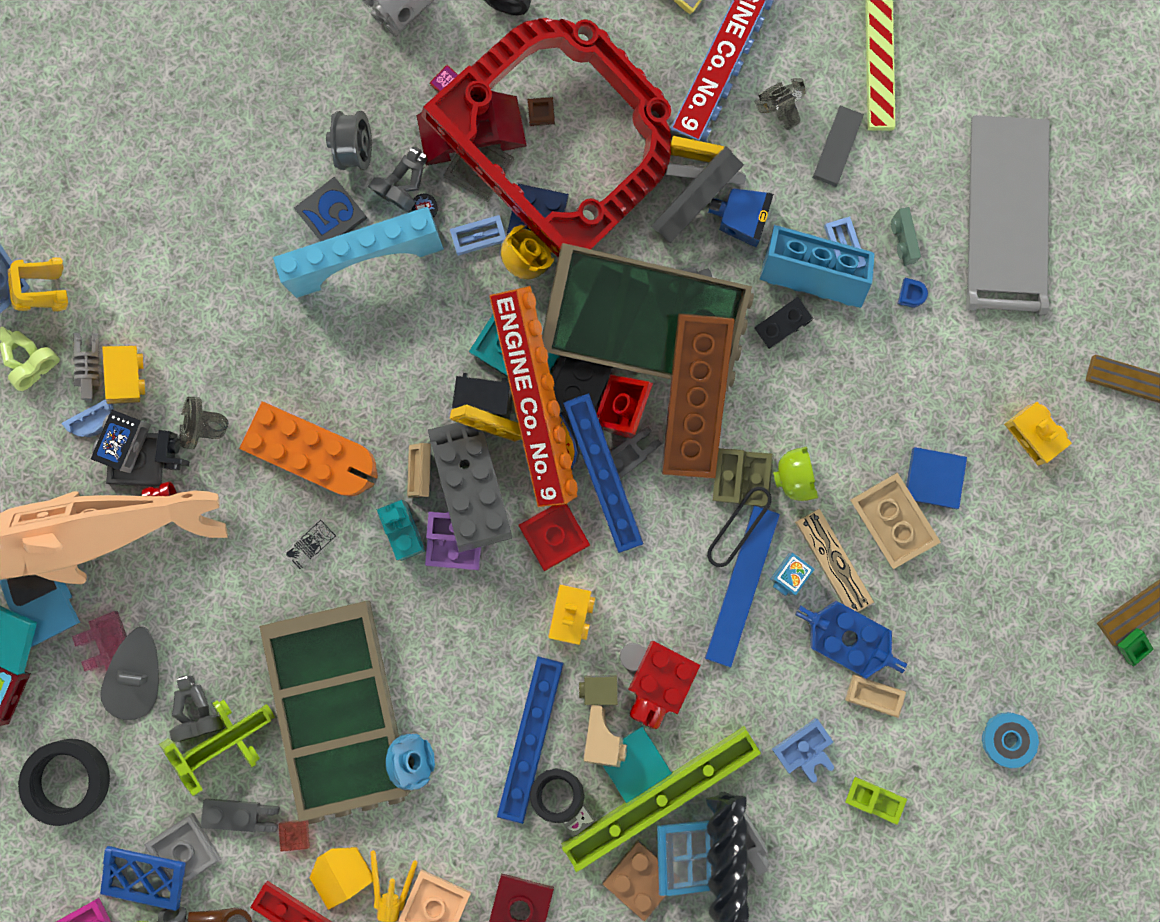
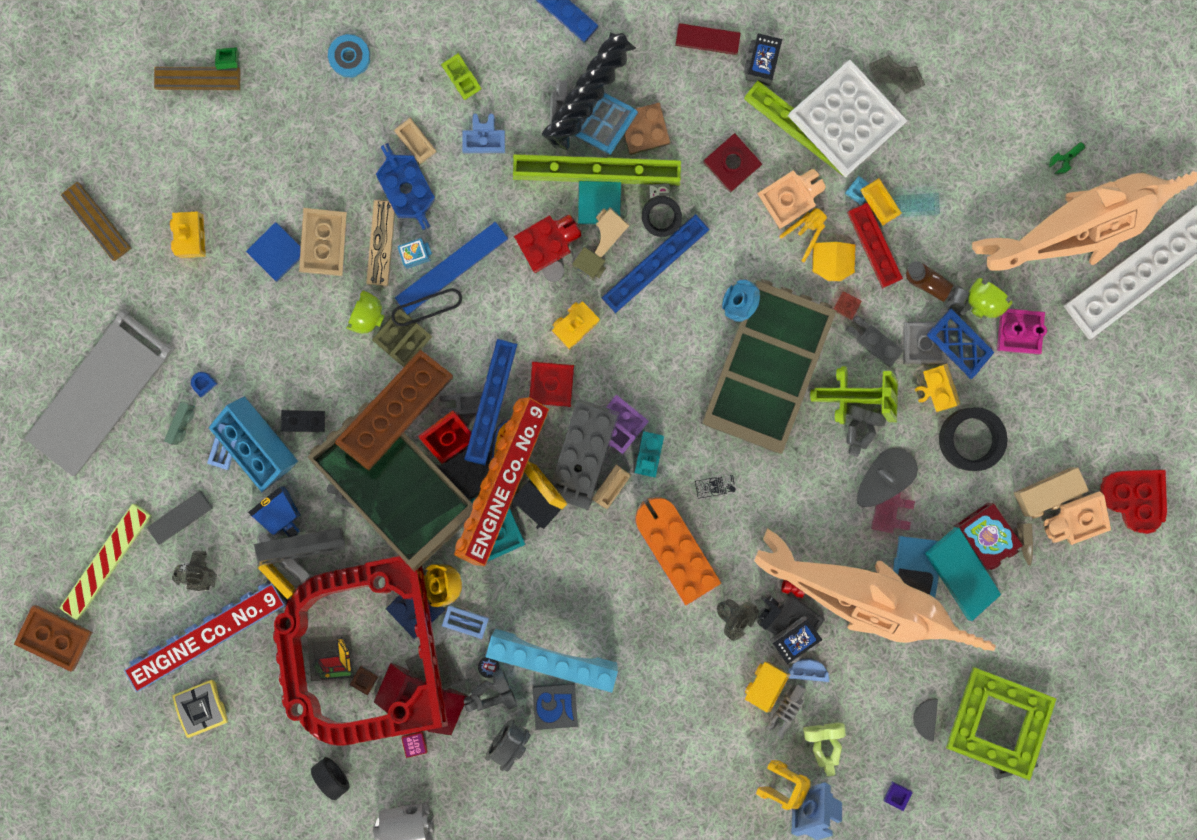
camera: 150 degrees left, 5 degrees up
none -> tile [307,634,355,681]
none -> yellow brick [914,364,960,412]

